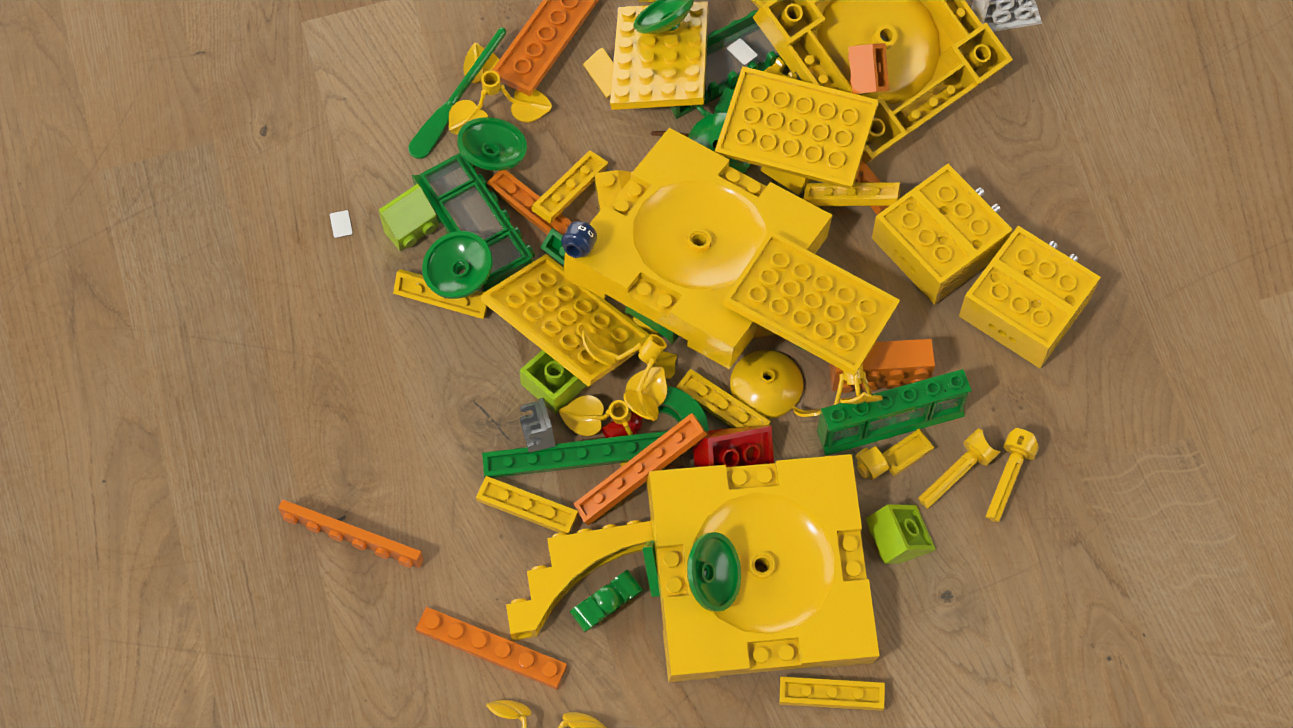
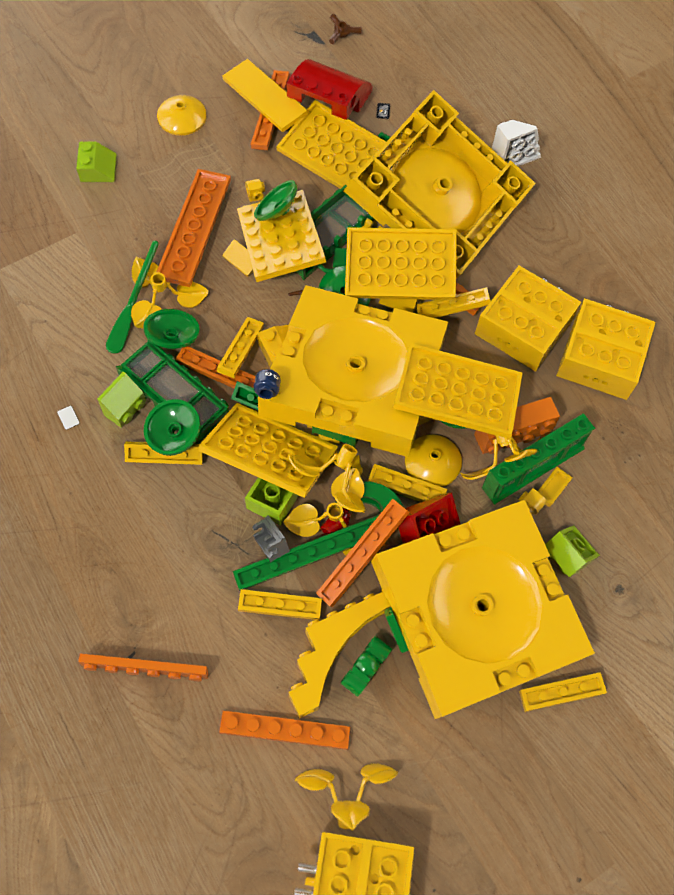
camera: 20 degrees left, 0 degrees up
green dish [687,532,741,612] -> none
white sticker [727,39,758,65] -> none
orange slope [848,43,889,94] -> none
yellow piece [917,428,1001,509] -> none
yellow piece [985,428,1039,522] -> none

